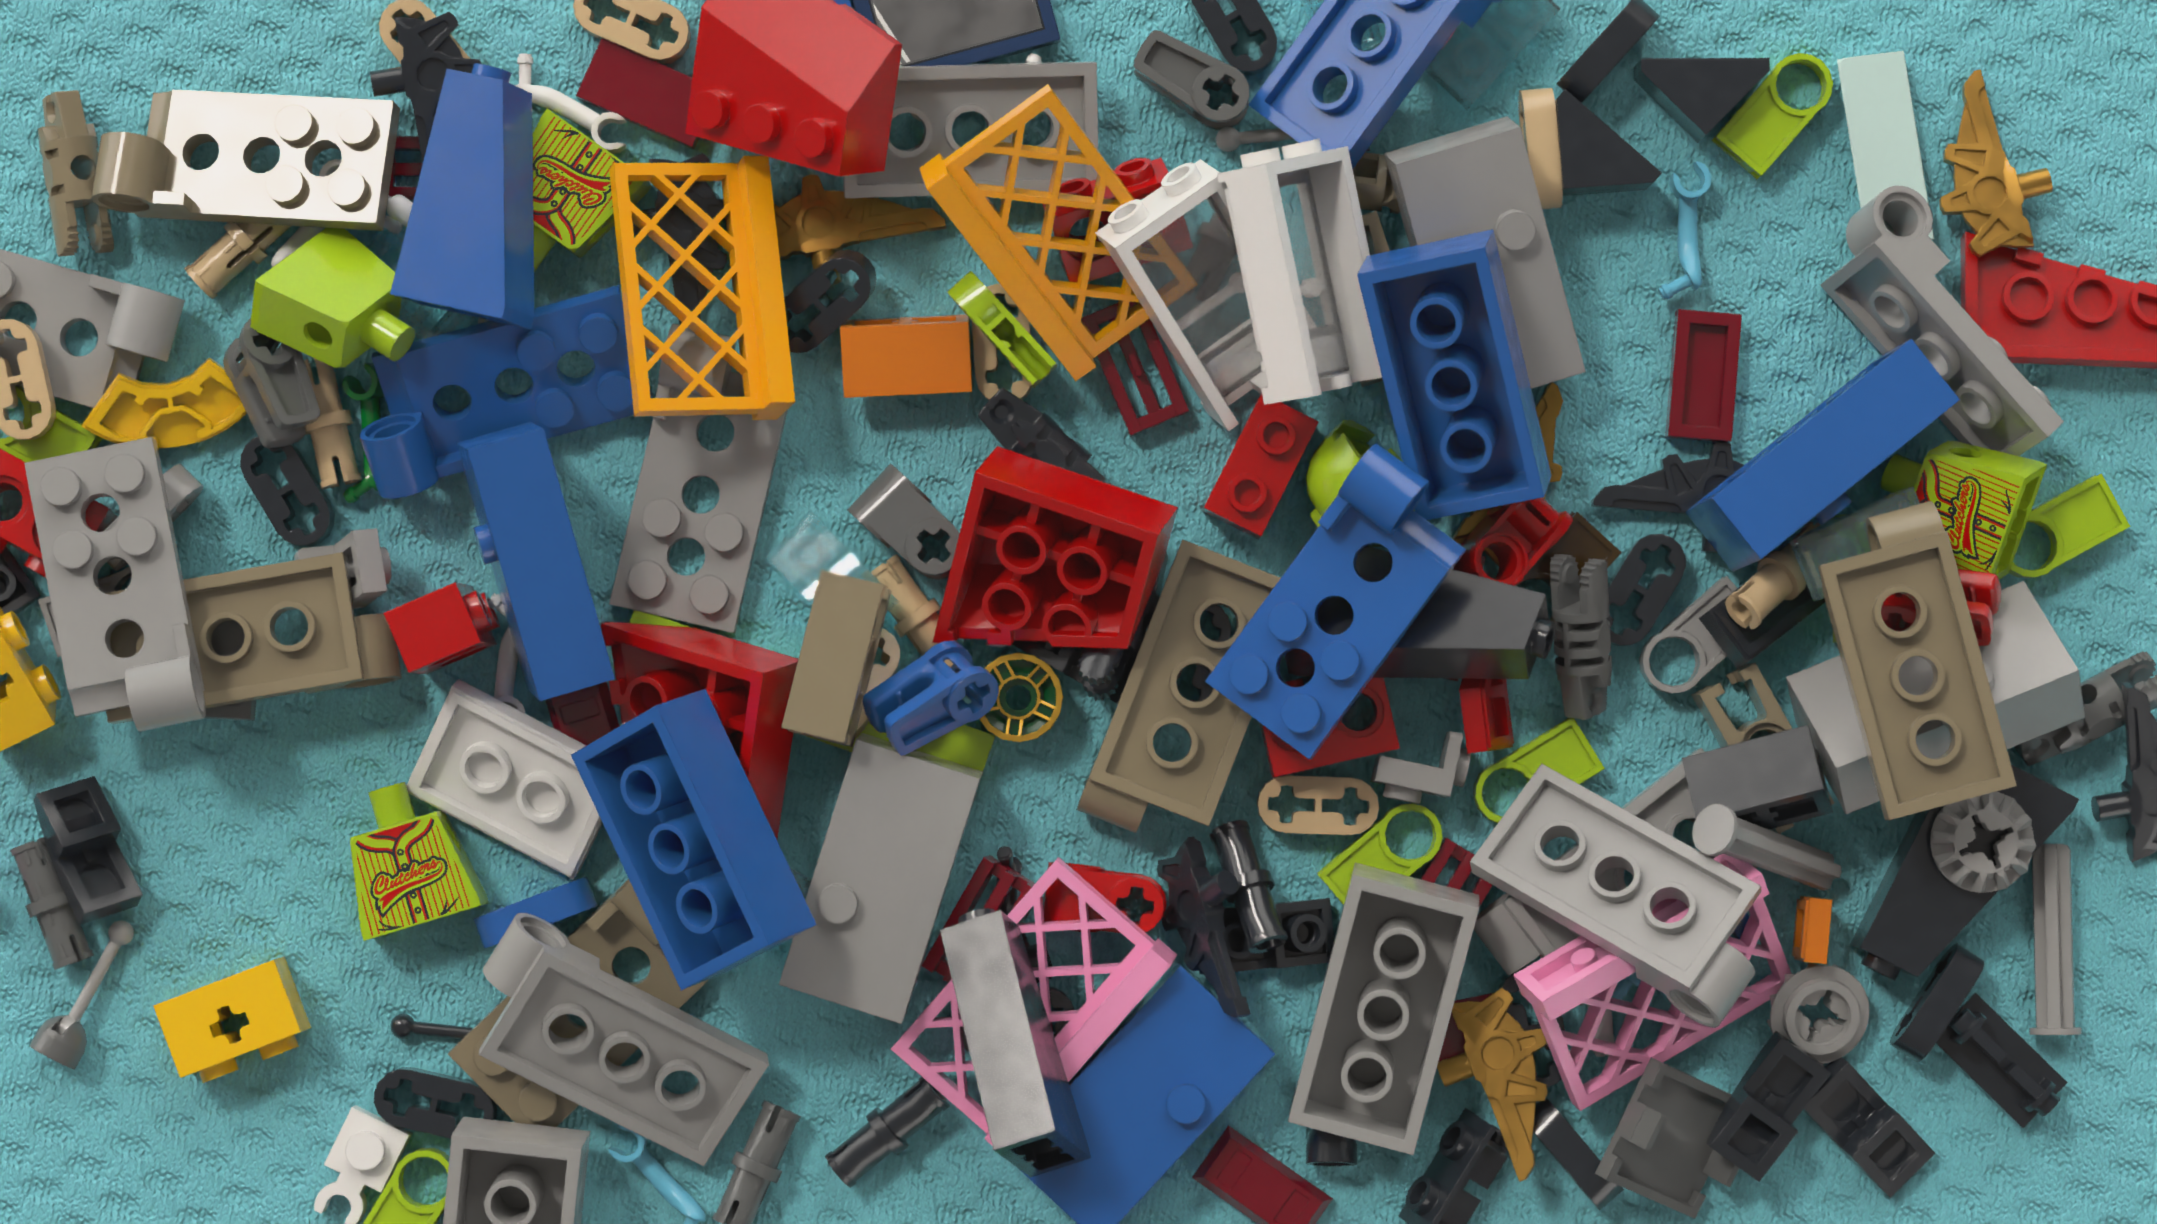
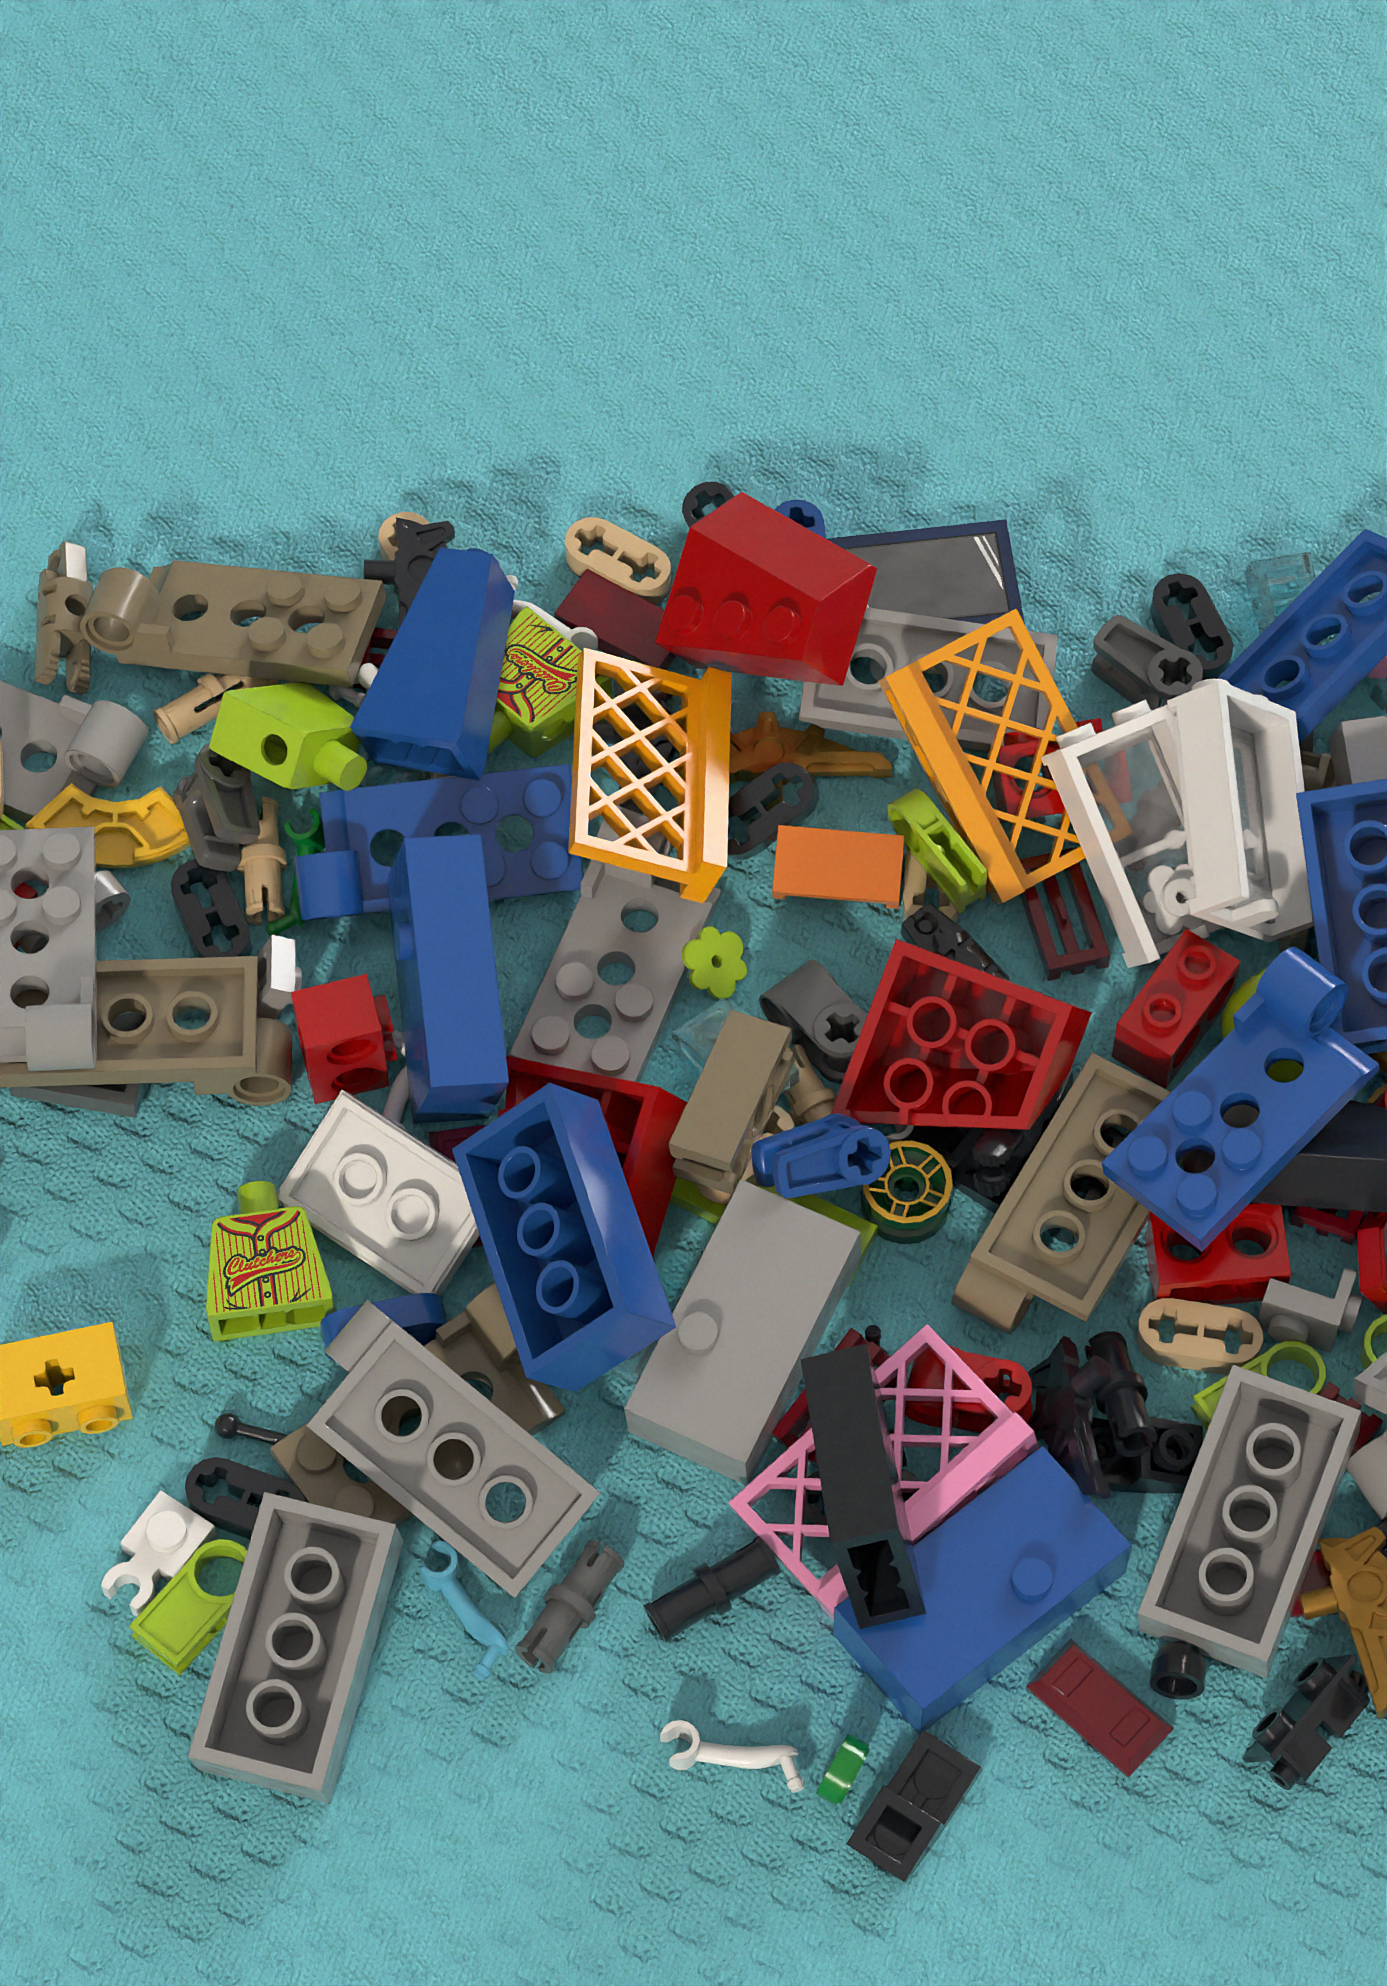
camera: 10 degrees right, 25 degrees down
none -> lime plant [681,926,747,1000]
none -> white plant [1141,864,1203,935]

